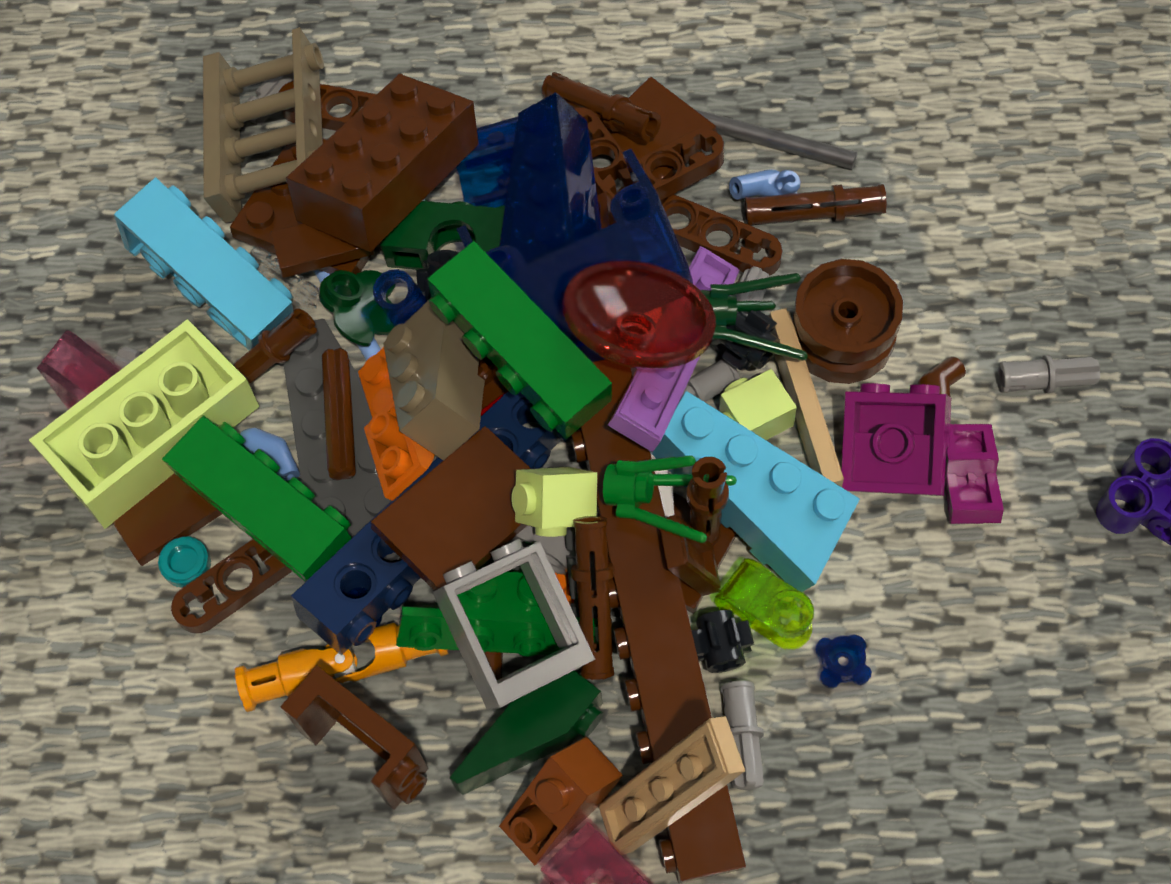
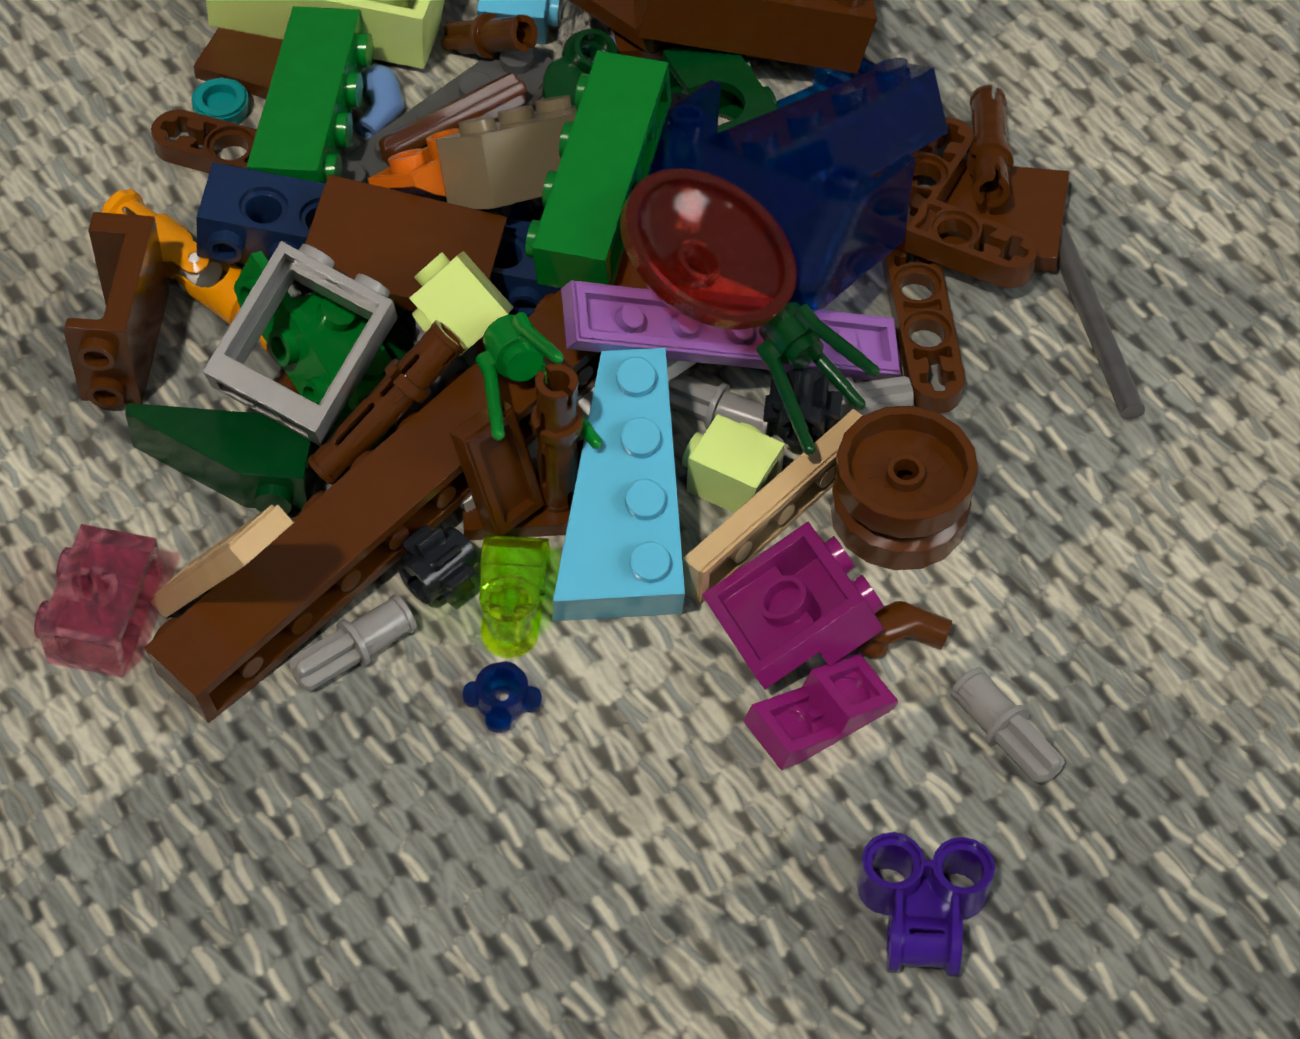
camera: 50 degrees right, 10 degrees down
dark orange slope [499,737,623,866] -> none
medium blue arm [729,169,801,200] -> none
reddish brown pin [745,184,887,226] -> none

